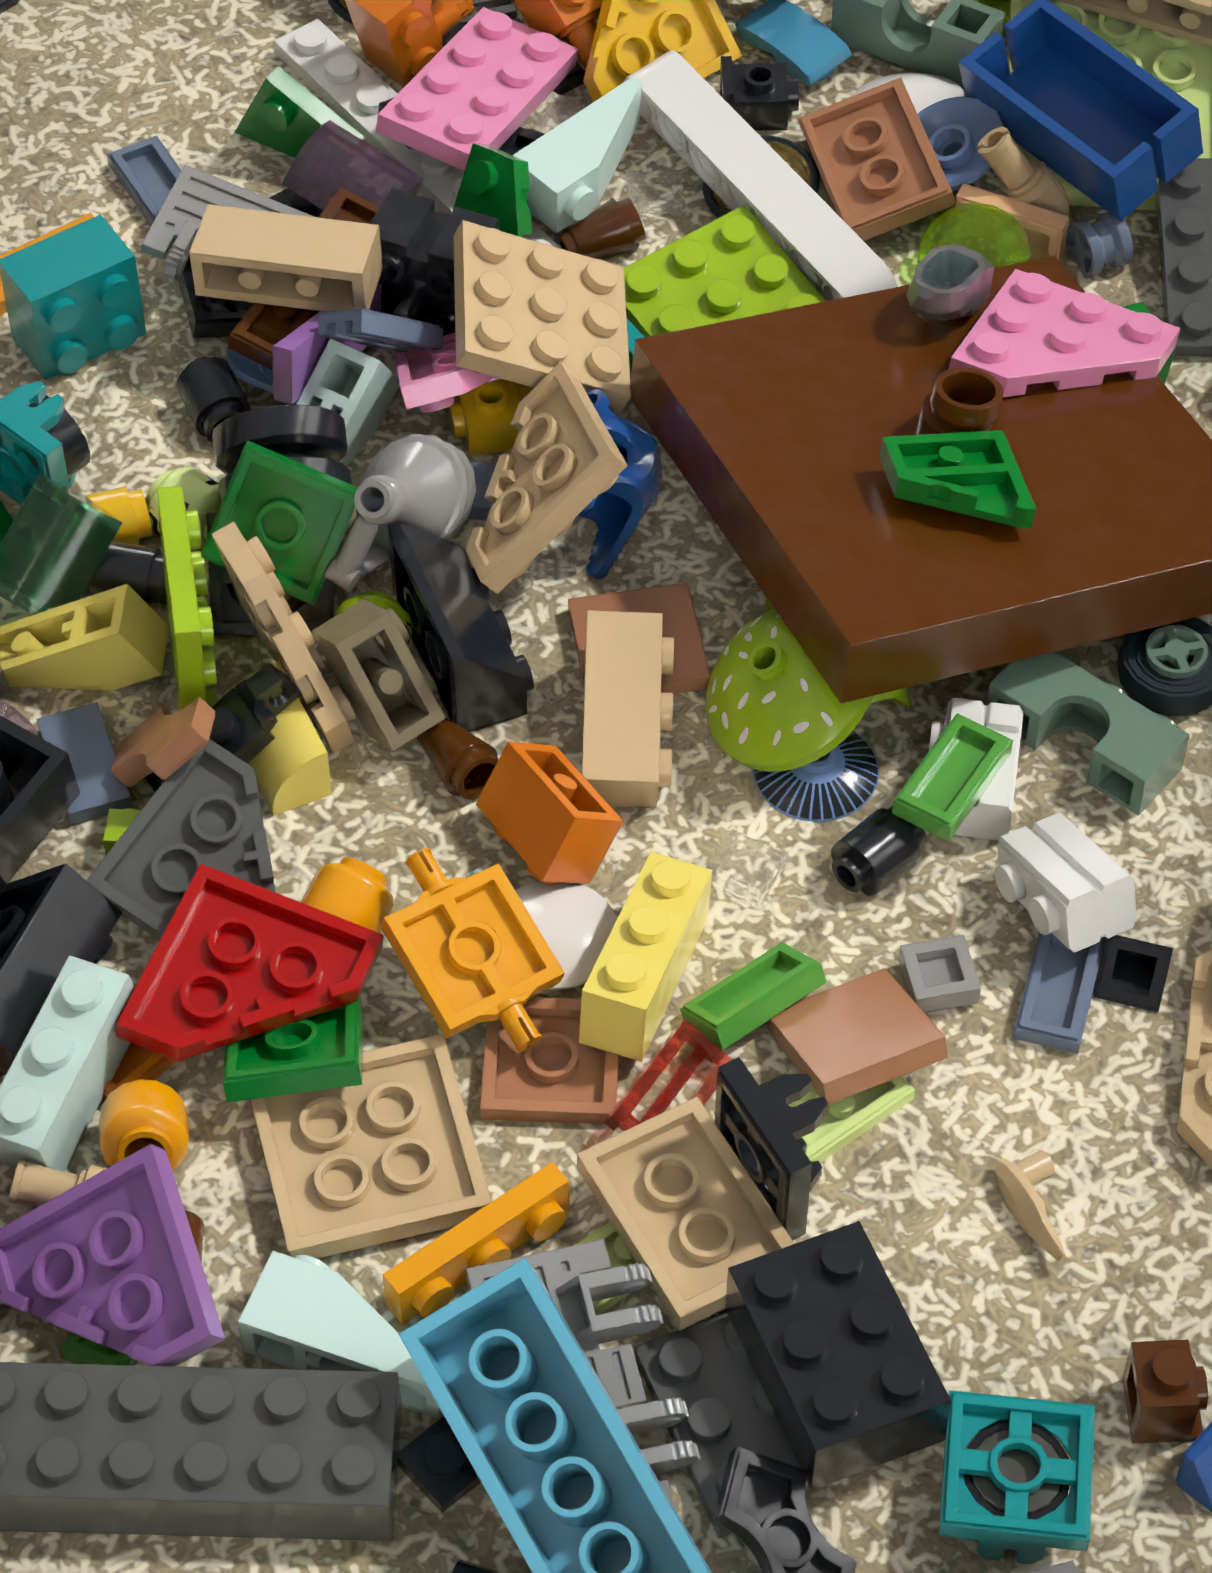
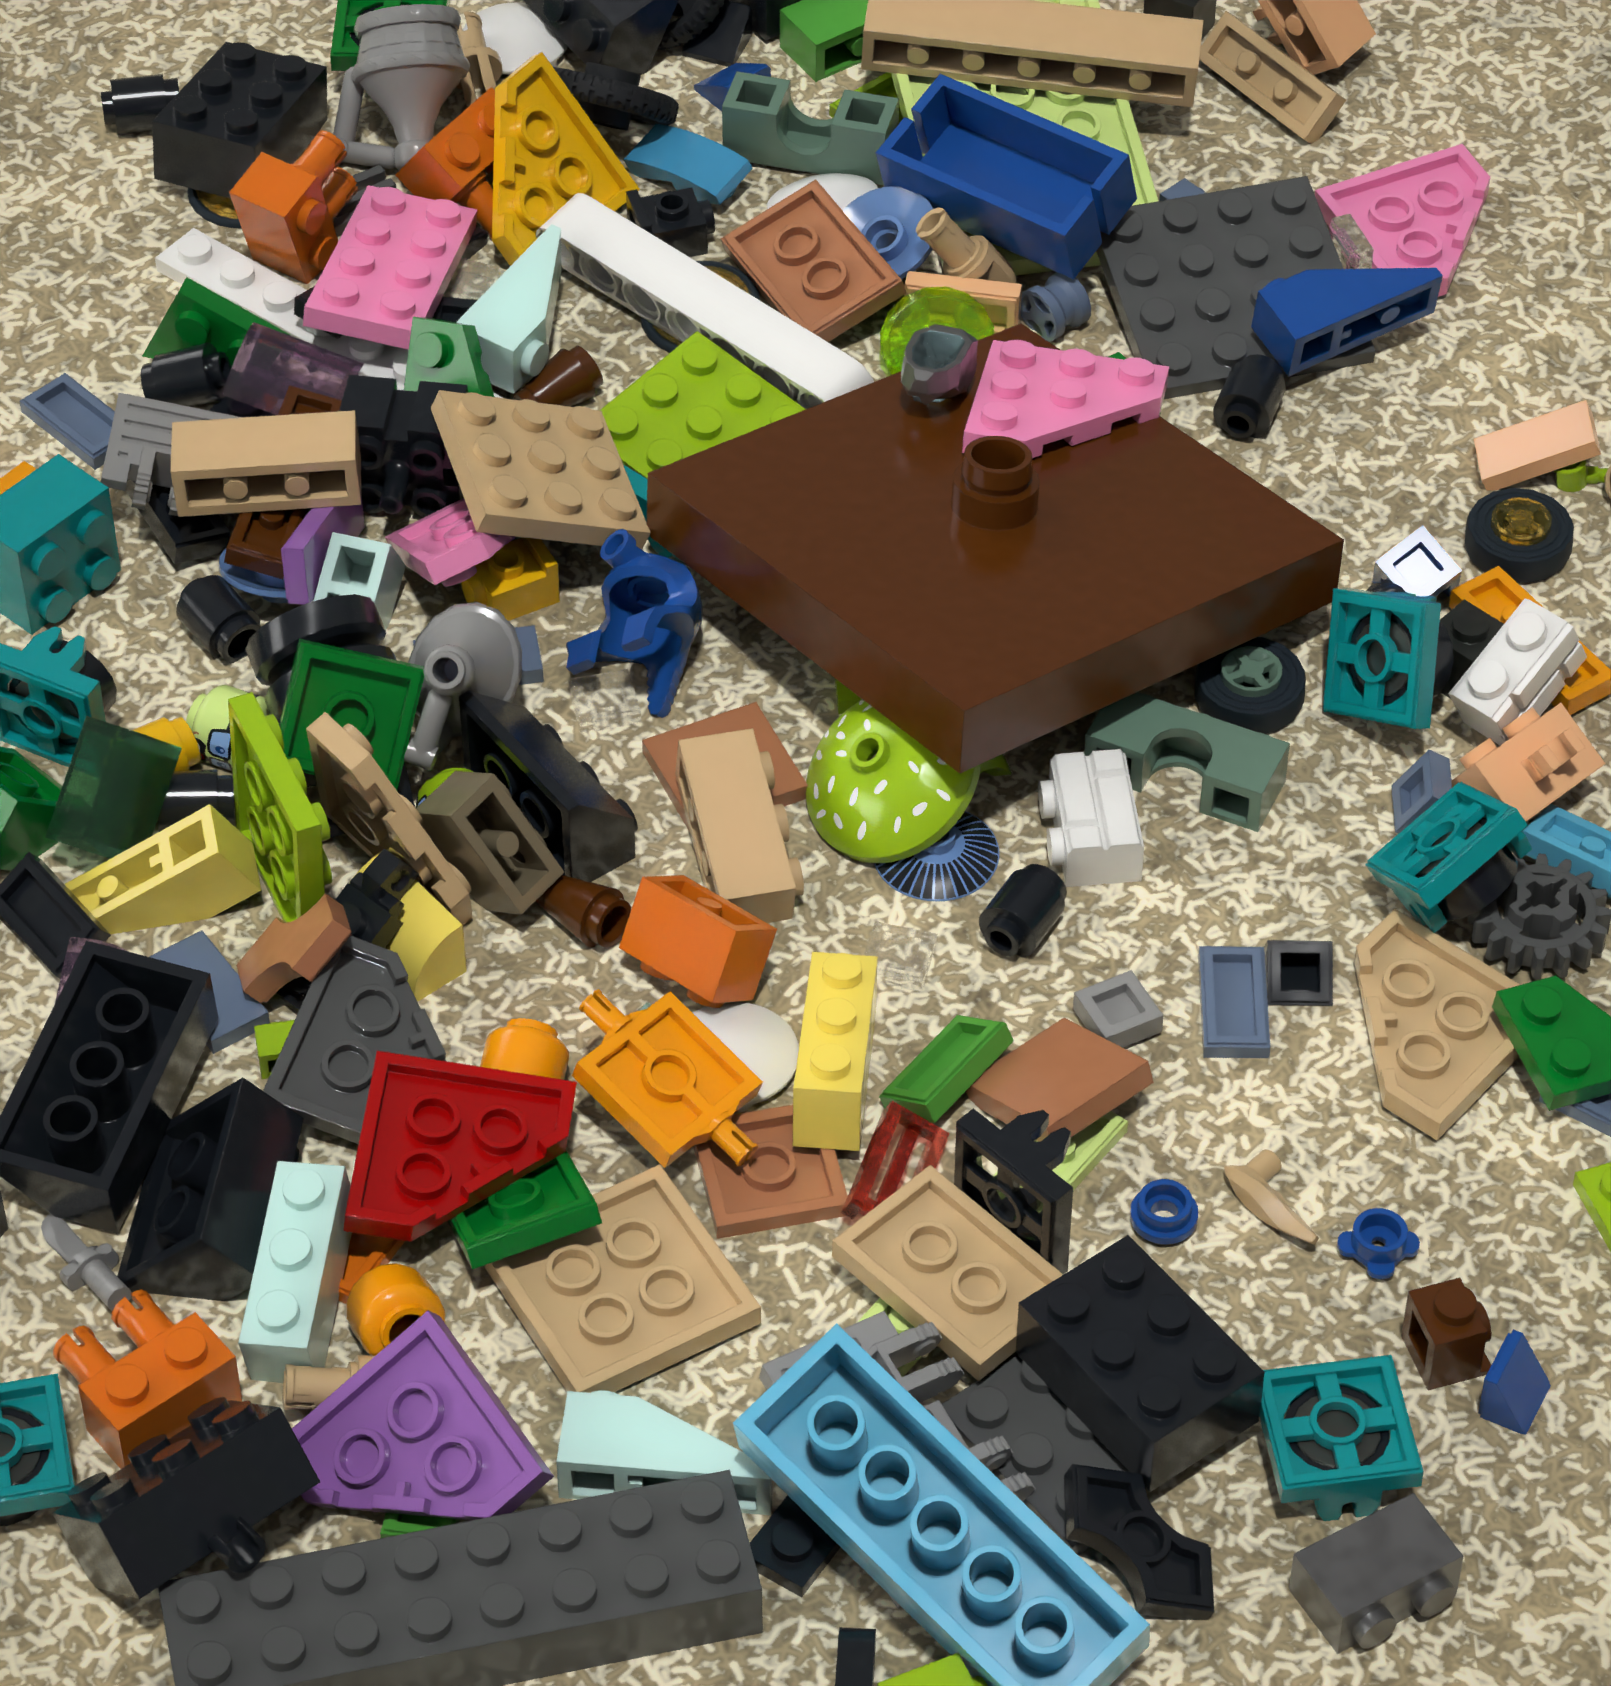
camera: 15 degrees left, 5 degrees down
sand blue tile [318,308,444,352] -> none
light orange plate [382,1162,570,1325] -> none
tan plate [465,362,628,594] -> none
clear tile [625,170,686,222] -> none
green wing [879,430,1036,529] -> none
bright green tile [892,713,1013,842] -> none
white brick [994,812,1137,953] -> none
none -> black brick [140,343,233,407]
none -> blue plate [1130,1179,1199,1245]
none -> blue plate [1337,1208,1420,1279]

